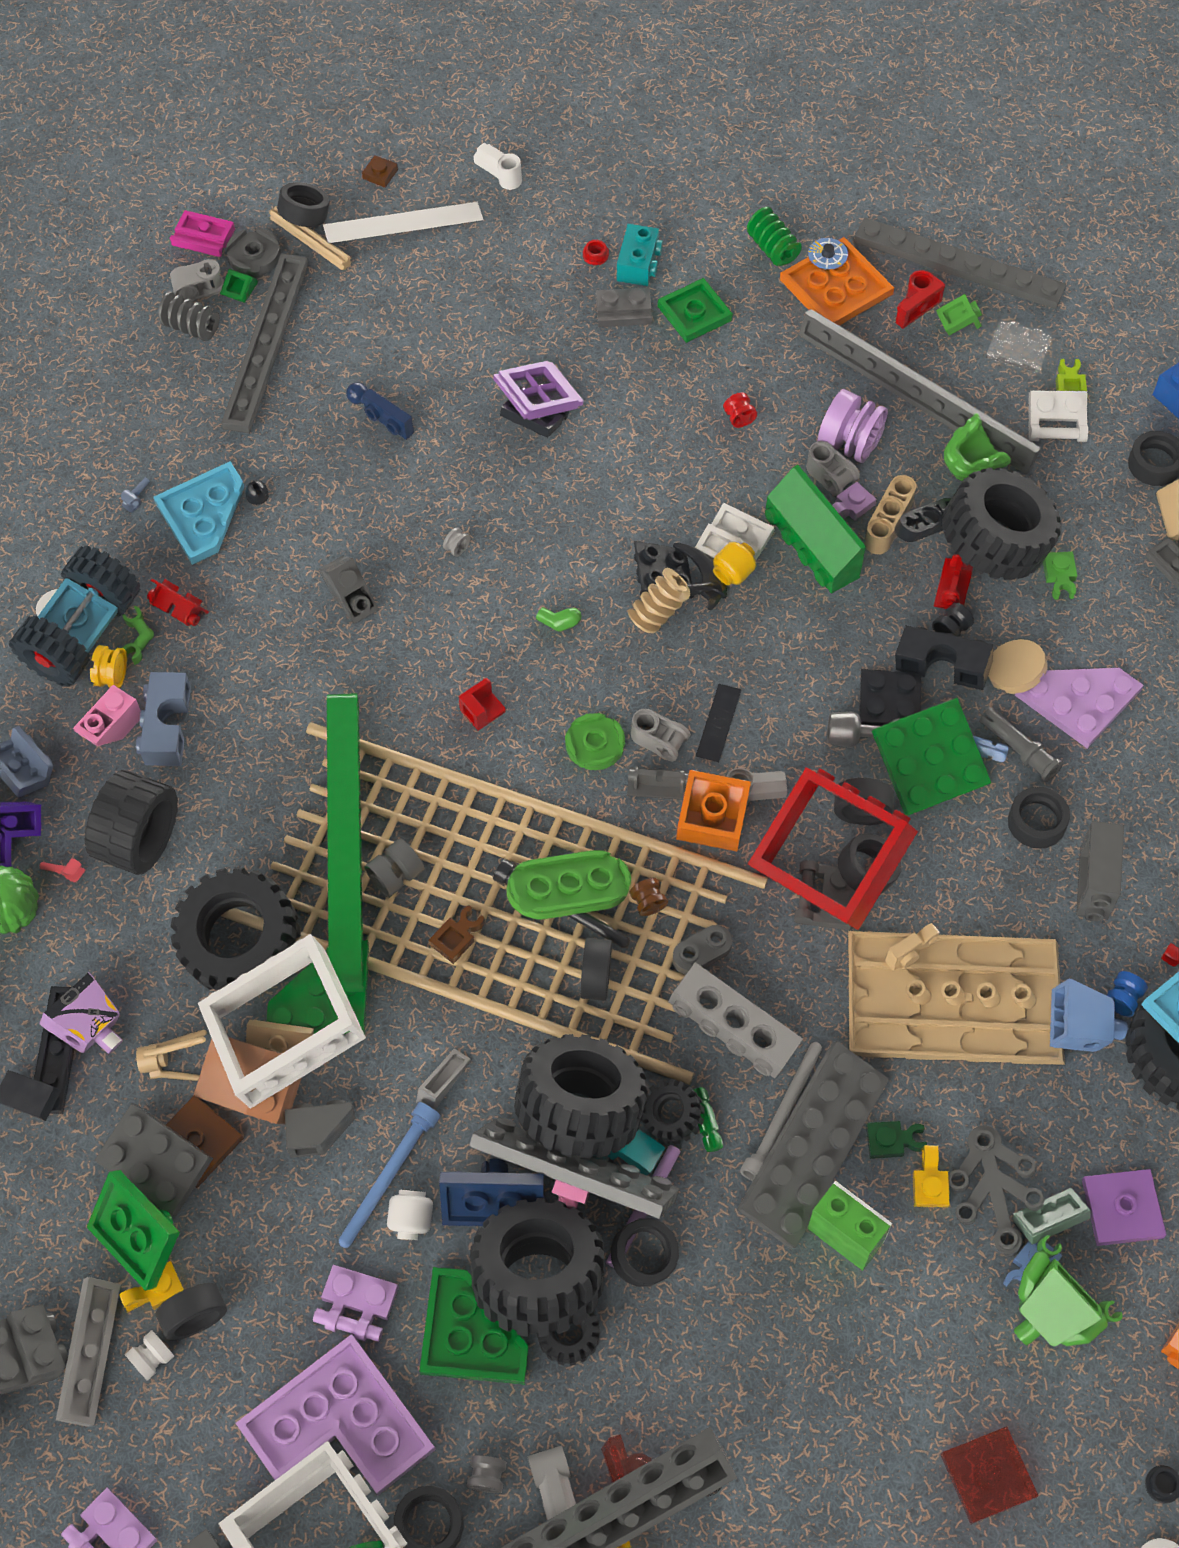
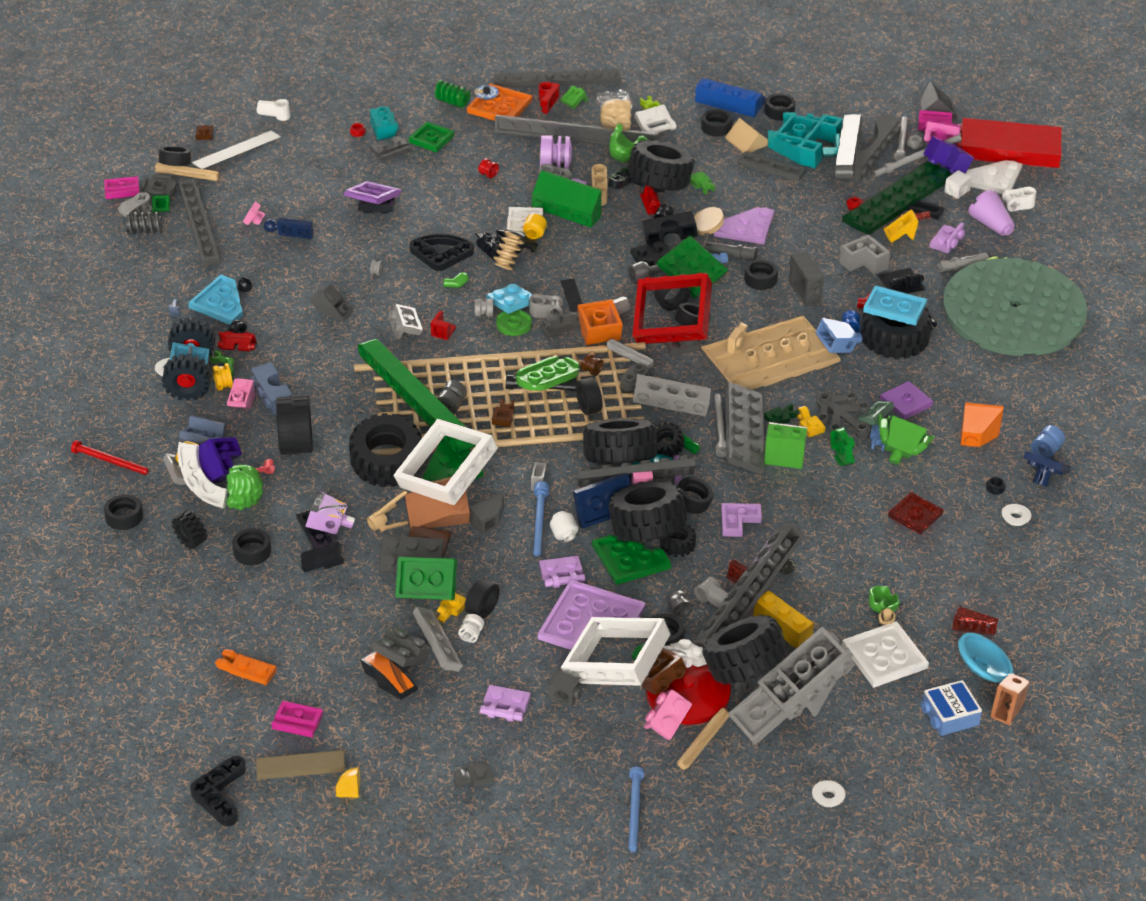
camera: 30 degrees left, 20 degrees down
none -> black bush [229,320,247,333]
none -> bright pink tile [243,202,265,225]
none -> light grey bracket [388,304,423,340]
none -> black beam [409,234,474,271]
none -> light grey wheel [475,299,493,317]
none -> medium azure plate [486,284,533,314]
none -> tan hair [600,99,632,130]
none -> light grey axle [607,339,654,369]
none -> lavender plate [721,503,762,537]
none -> green plate [830,427,855,466]

